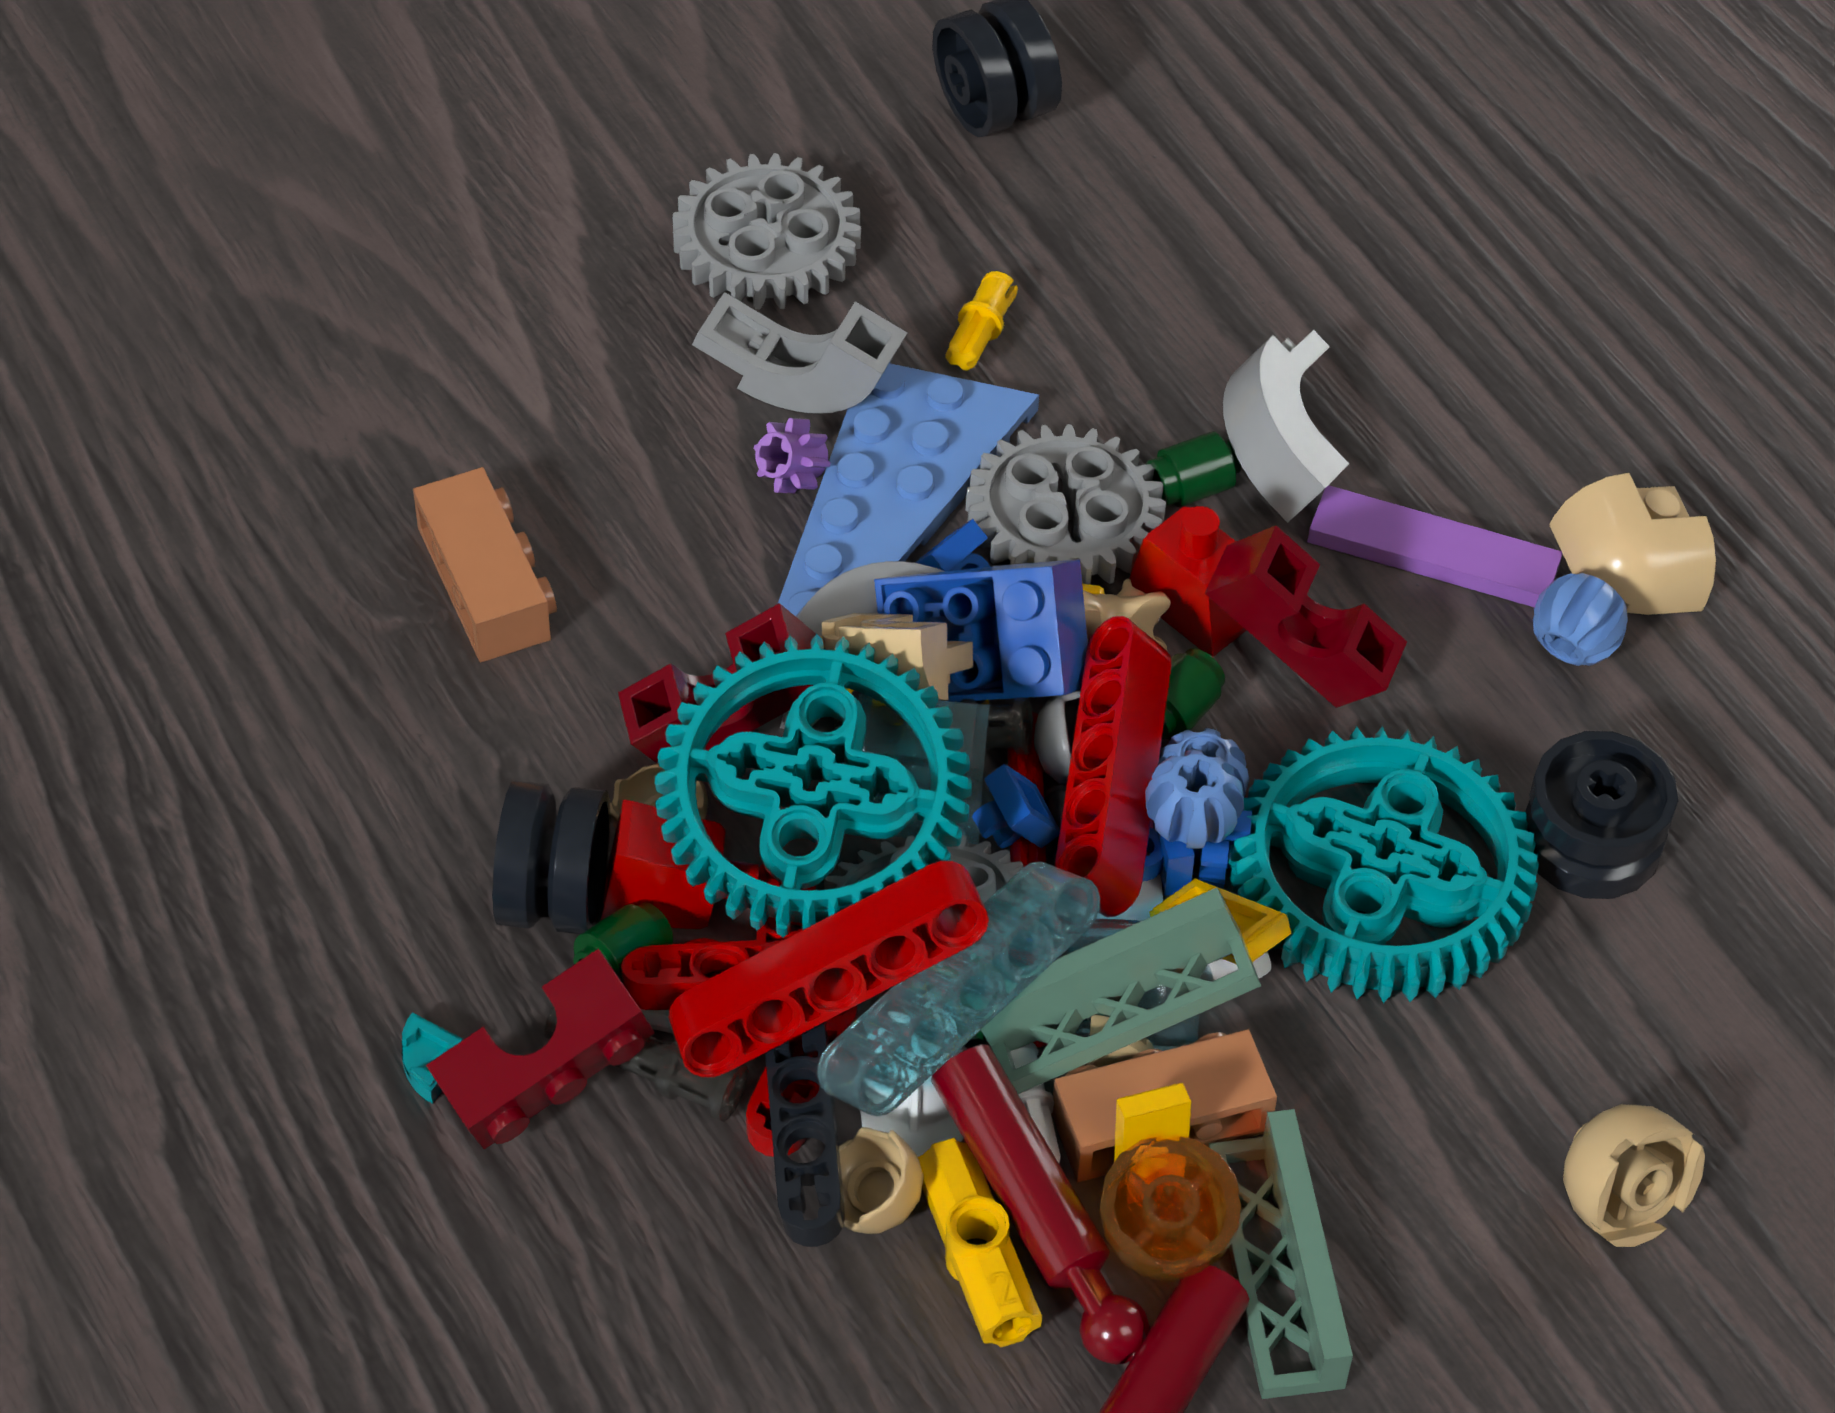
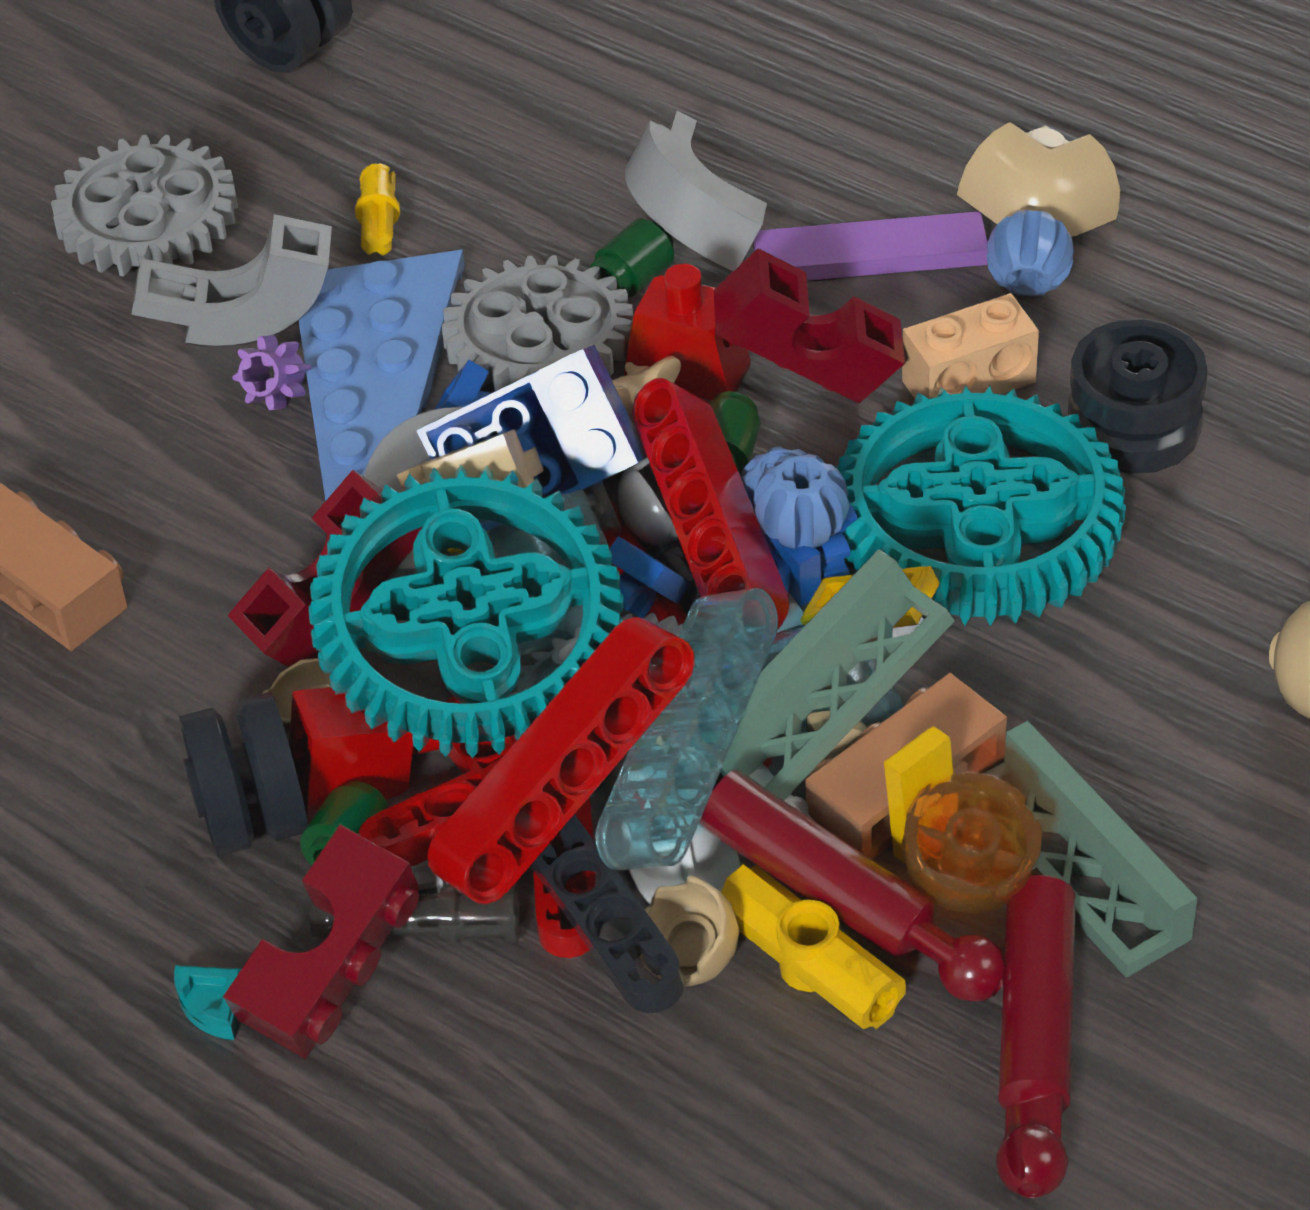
camera: 20 degrees left, 5 degrees down
none -> light nougat brick [902,293,1039,399]

